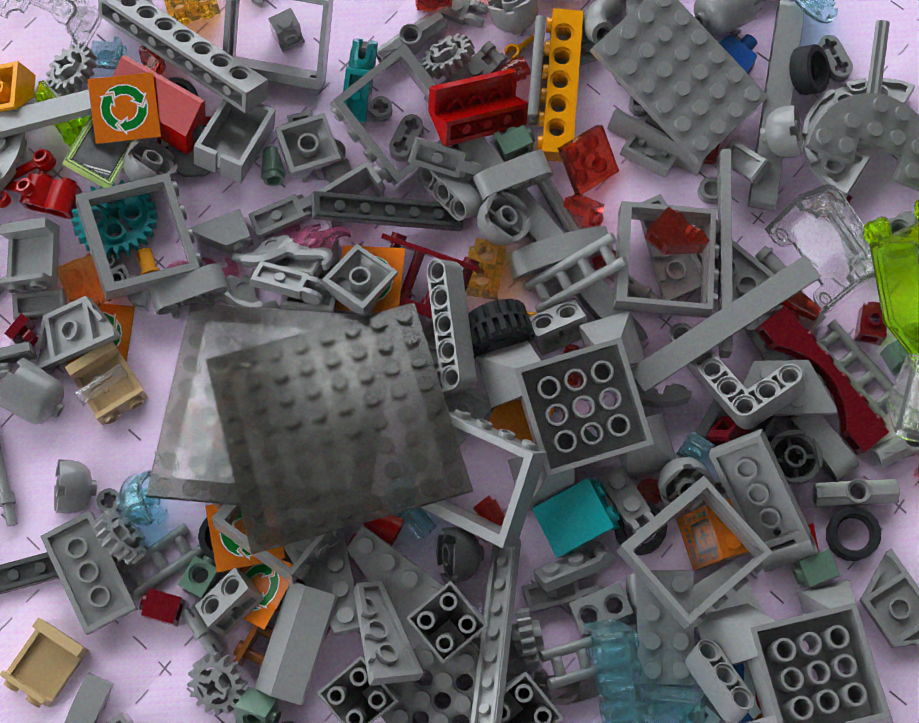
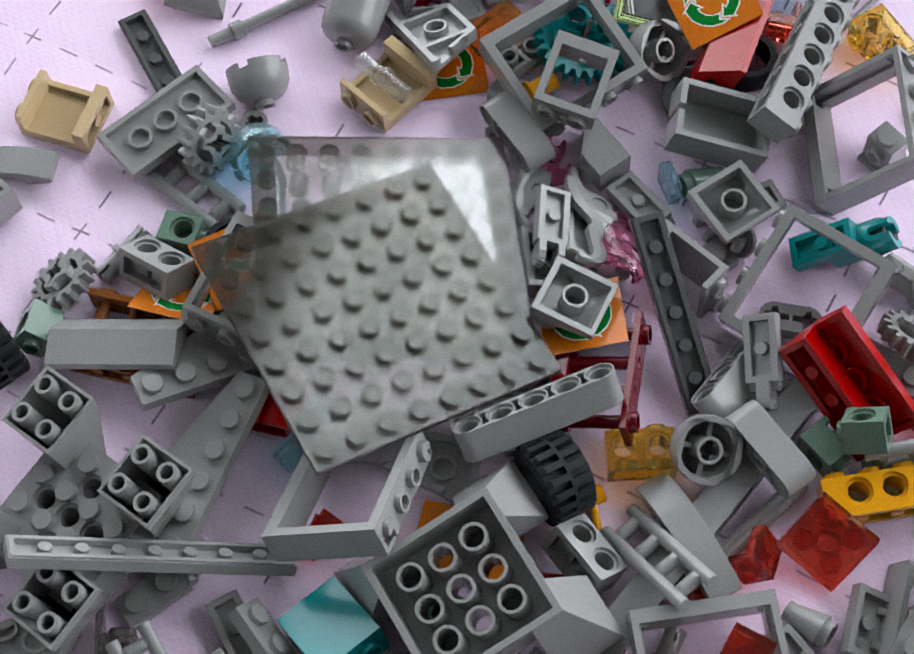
camera: 80 degrees right, 10 degrees down
dark red brick [139,588,186,627] -> none
light grey wing [353,581,424,686] -> none
light grey bush [369,96,393,122] -> none
dark grey cylinder [436,527,485,582] -> none
light grey gear [512,607,545,670] -> none
none -> light grey window [531,30,620,130]
none -> clear light blue tile [657,160,682,206]
none -> light grey cone [781,601,838,649]
none -> sand green brick [836,406,894,455]

